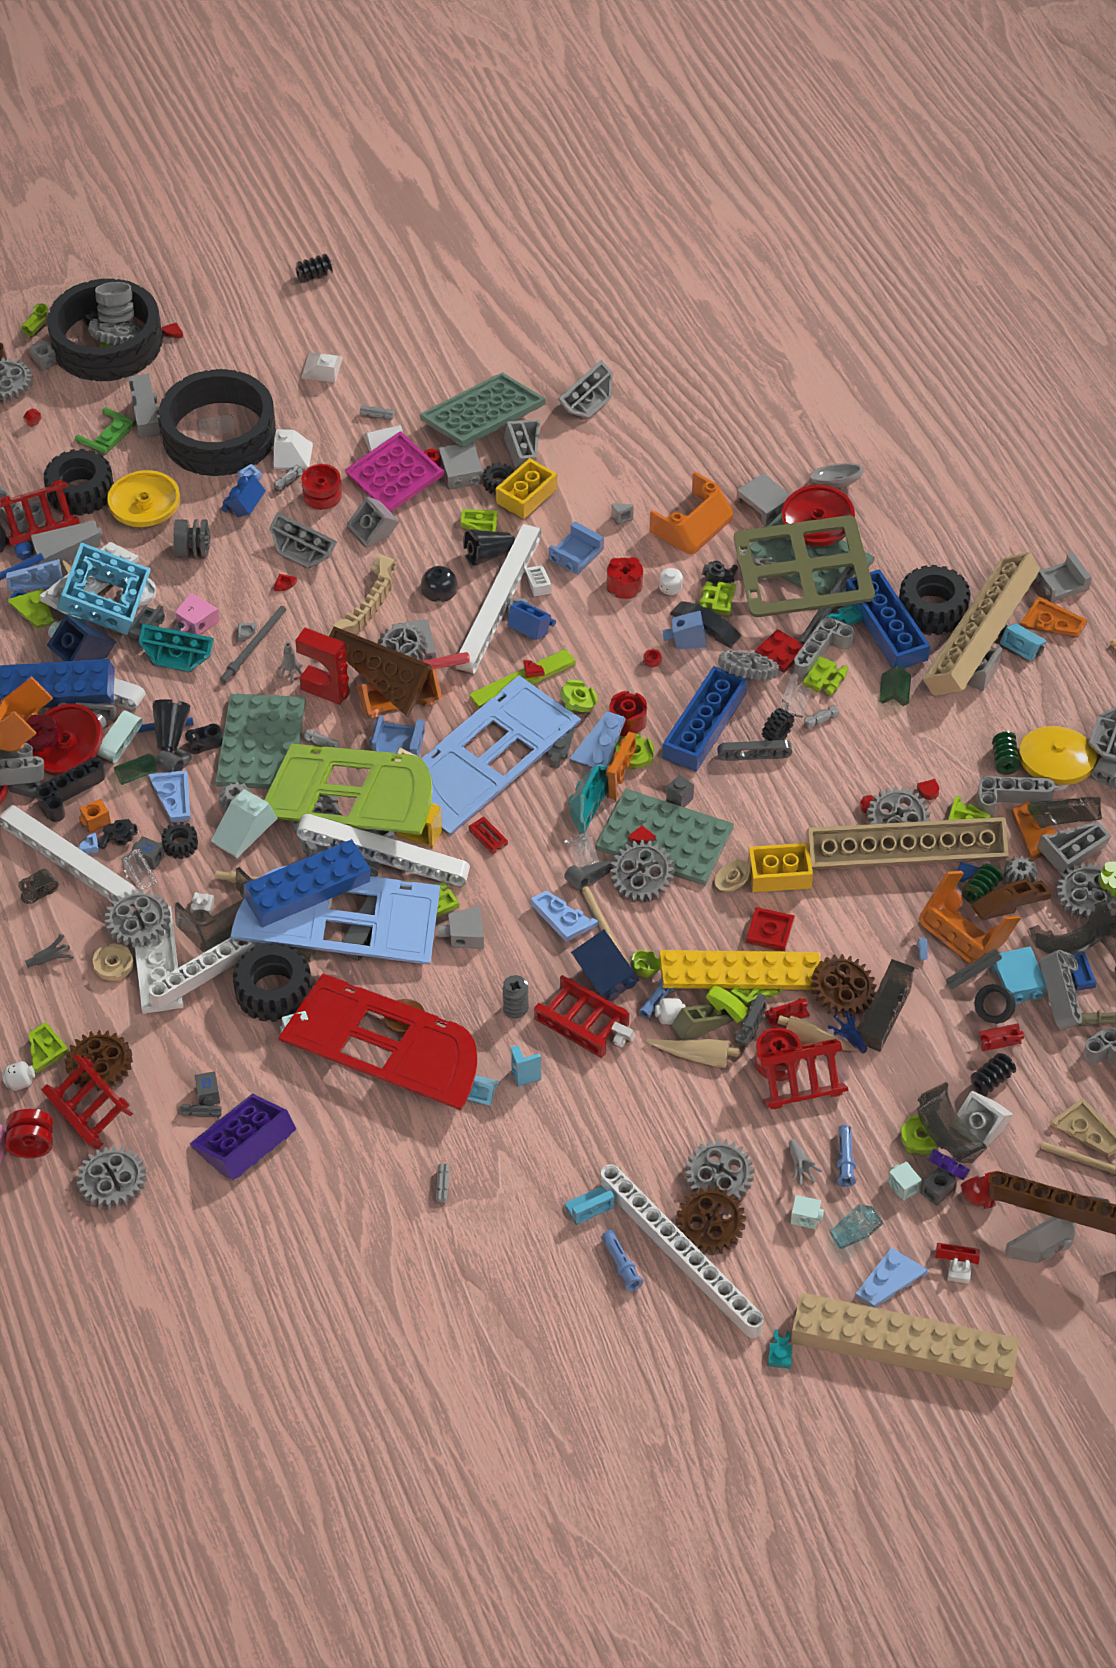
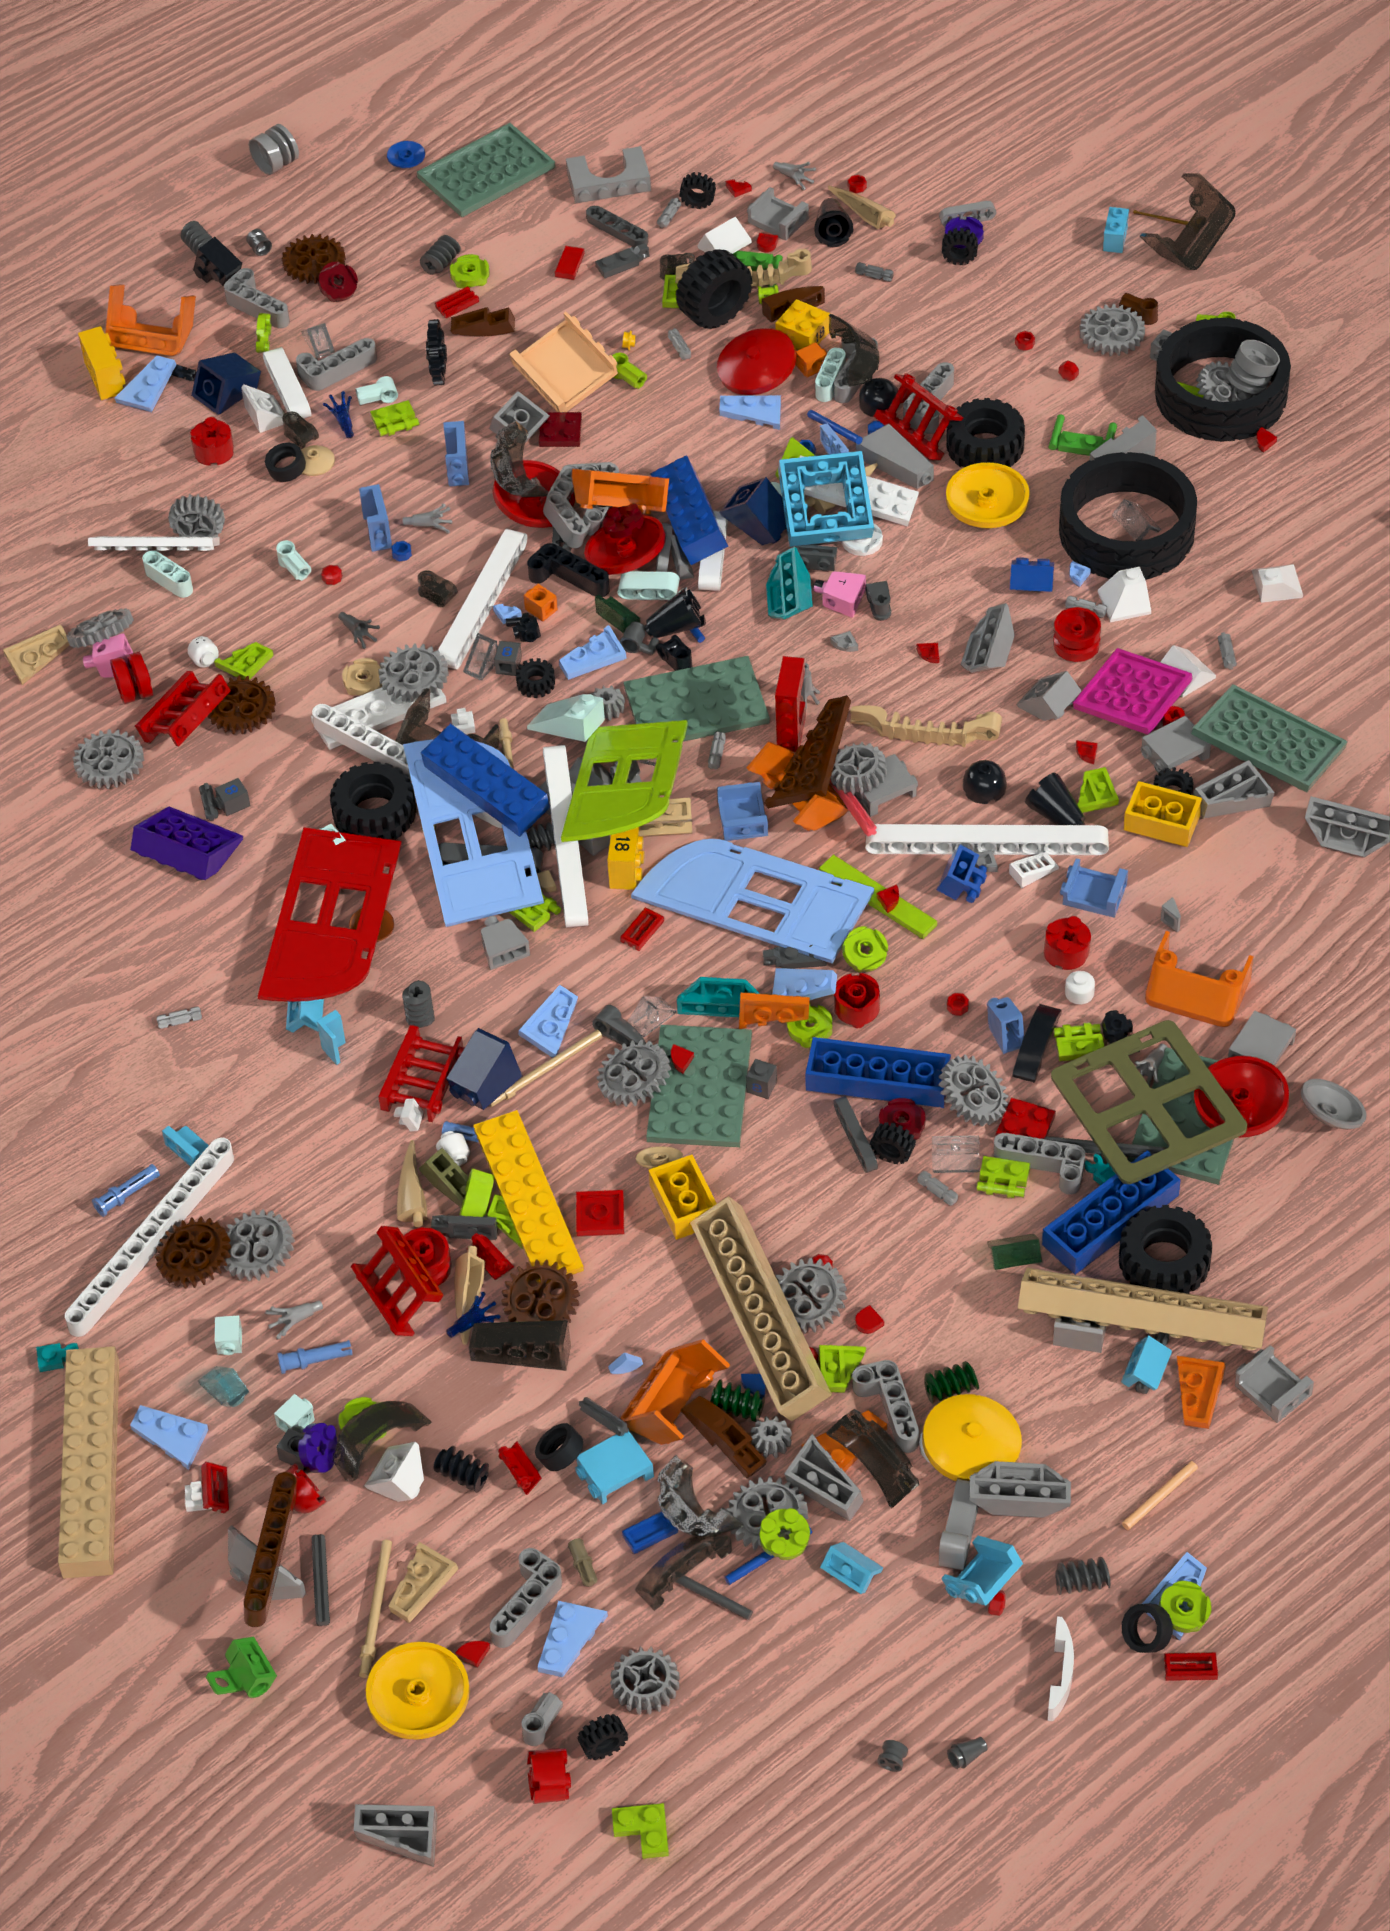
camera: 75 degrees right, 0 degrees up
dark grey wheel [173,519,211,557] -> none
dark grey bar [220,606,286,683] -> none
lime hair [630,950,660,978] -> none
light grey beam [1040,950,1082,1031] -> none
none -> dark grey piece [865,581,891,621]
none -> dark red plate [879,1098,926,1140]
none -> red tile [1076,740,1098,764]

